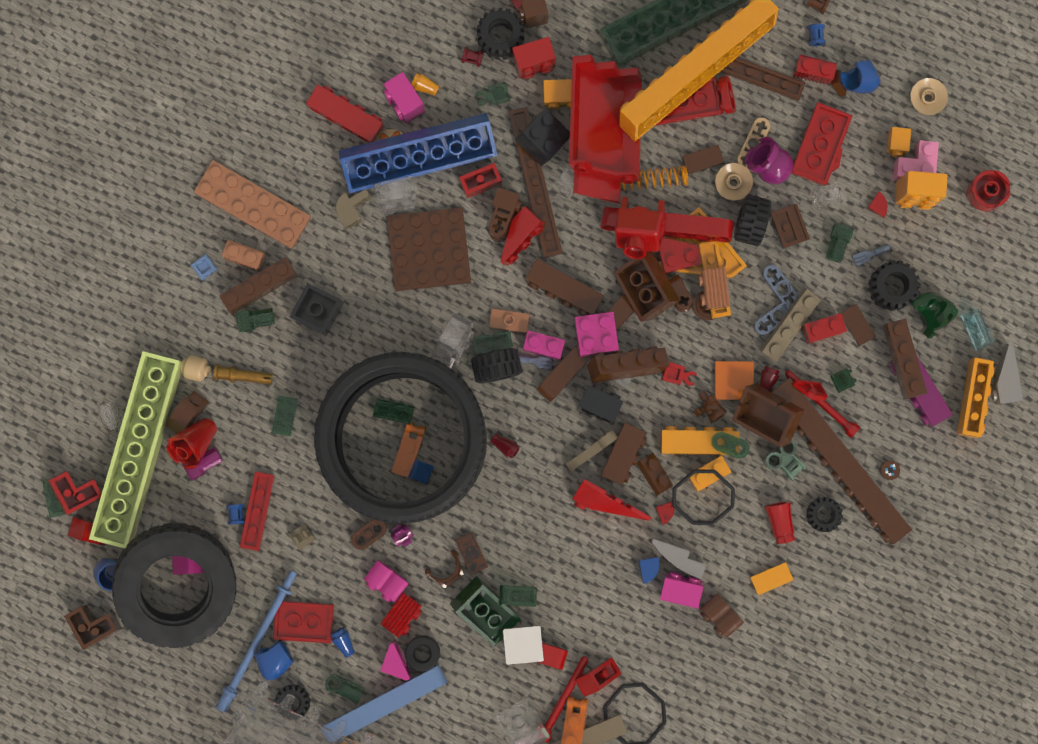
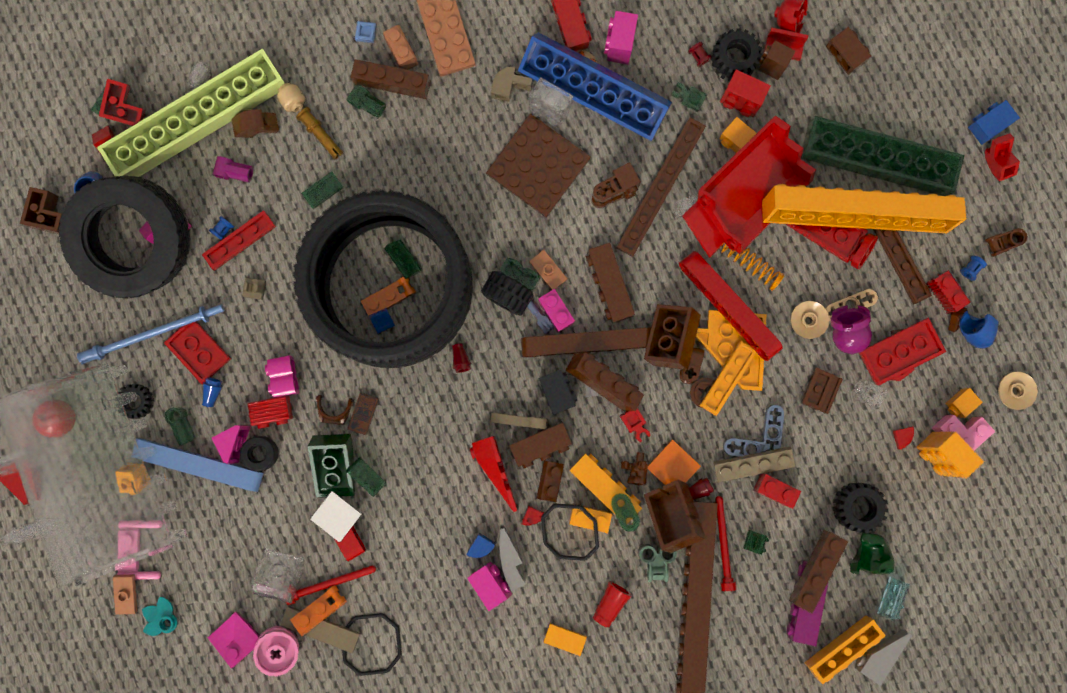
camera: 45 degrees right, 0 degrees up
red cone [166,418,217,469] -> none
blue piece [254,640,294,680] -> none
black brick [290,283,344,337] -> none
reddish brown plate [351,519,387,550] -> none
magenta gear [390,523,414,547] -> none
light orange cone [411,73,439,96] -> none
clear brick [431,313,474,369] -> none
red brick [459,163,502,199] -> none
red slope [500,206,545,265] -> none
black brick [515,108,570,166] -> none
dark pink brick [574,312,619,358] -> none
red slope [575,657,622,697] -> none
red piece [614,197,665,259] -> none
red wing [659,238,702,274] -> none
reddish brown tile [682,145,724,175] -> none
nougat brick [698,267,730,310] -> none
reddish brown brick [700,593,744,638] -> none
black tyre [734,194,771,247] -> none
red tile [792,379,828,401] -> none
black tyre [806,497,843,532] -> none
clear green piece [825,222,854,263] -> none
reddish brown tile [841,304,876,346] -> none
sand blue piece [852,244,890,267] -> none
reddish brown tile [880,461,900,480] -> none
red brick [966,170,1011,212] -> none

